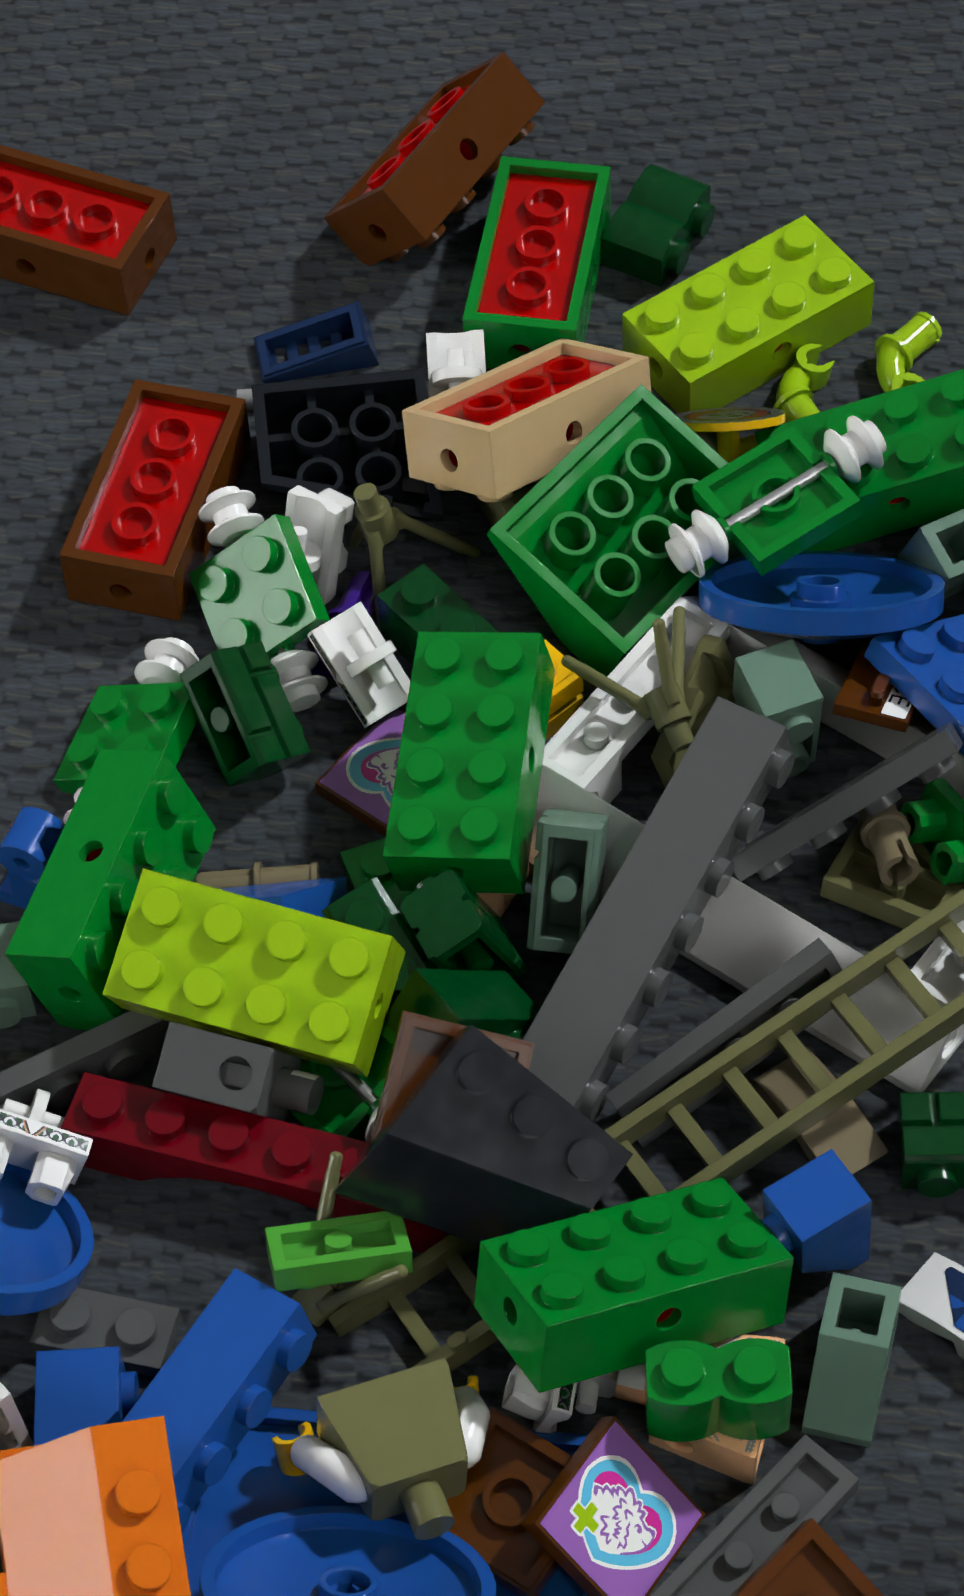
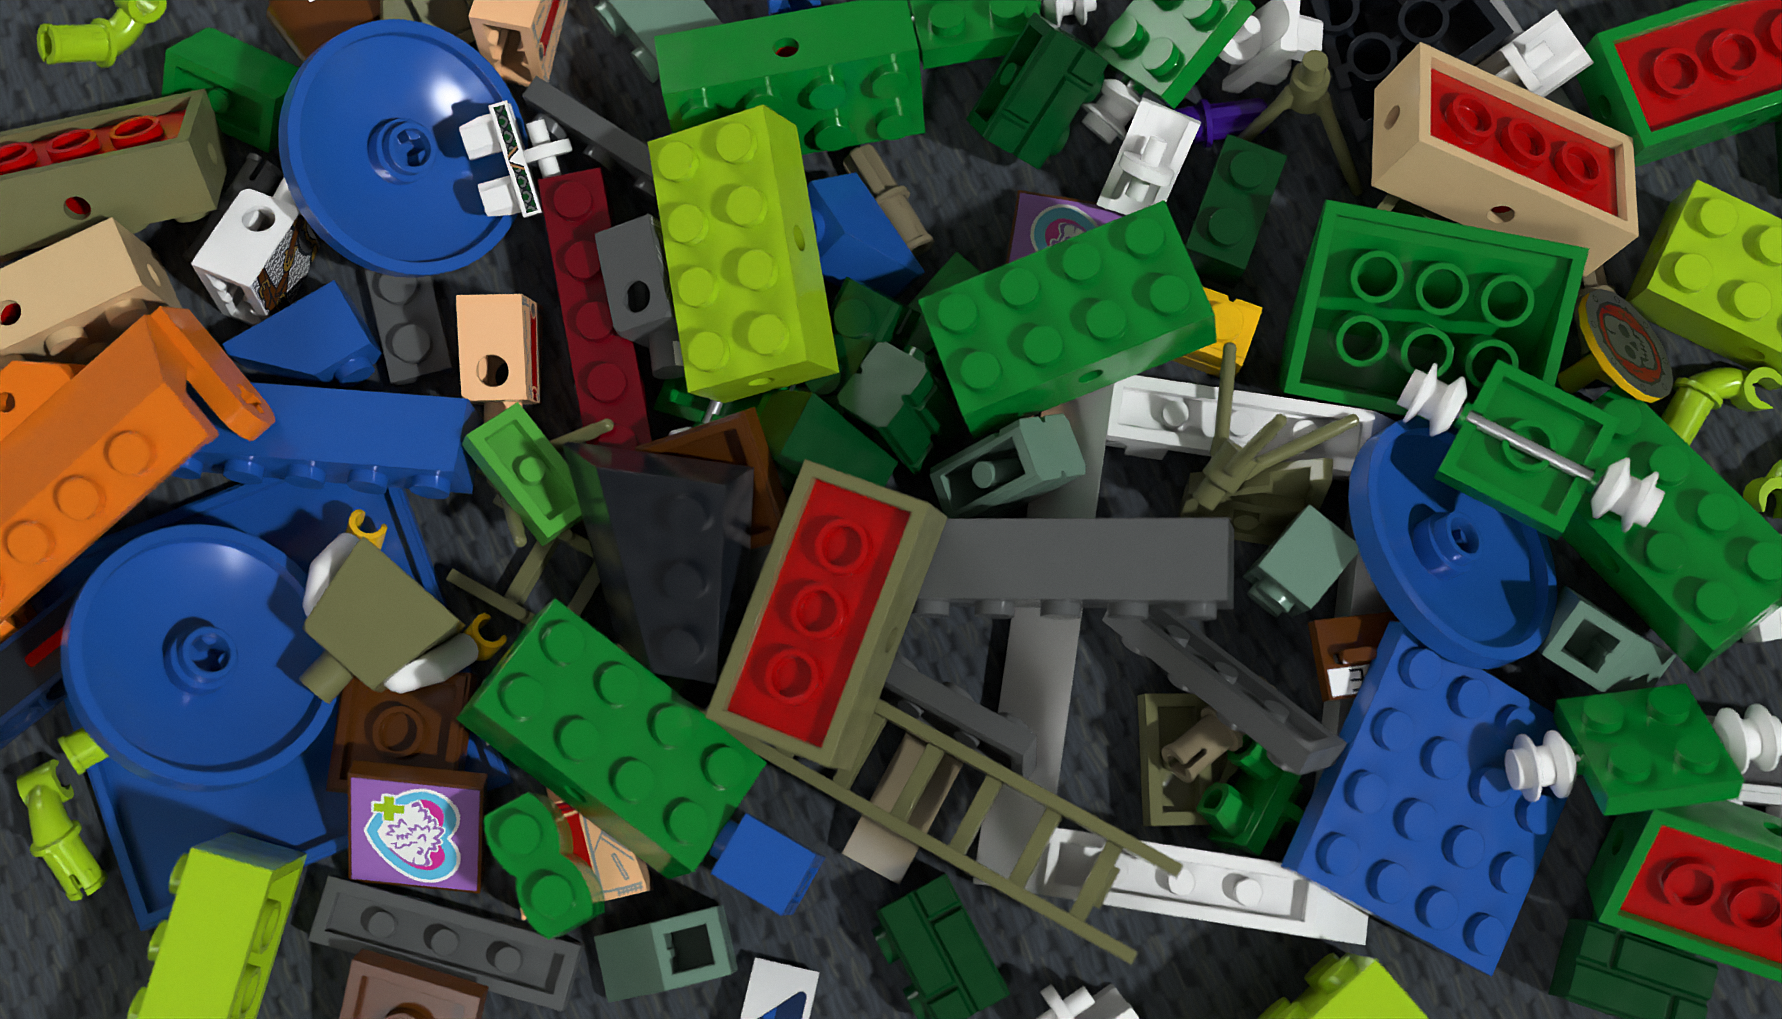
camera: 60 degrees right, 25 degrees up
none -> light nougat torso [456,294,543,423]
none -> brick [705,460,948,771]

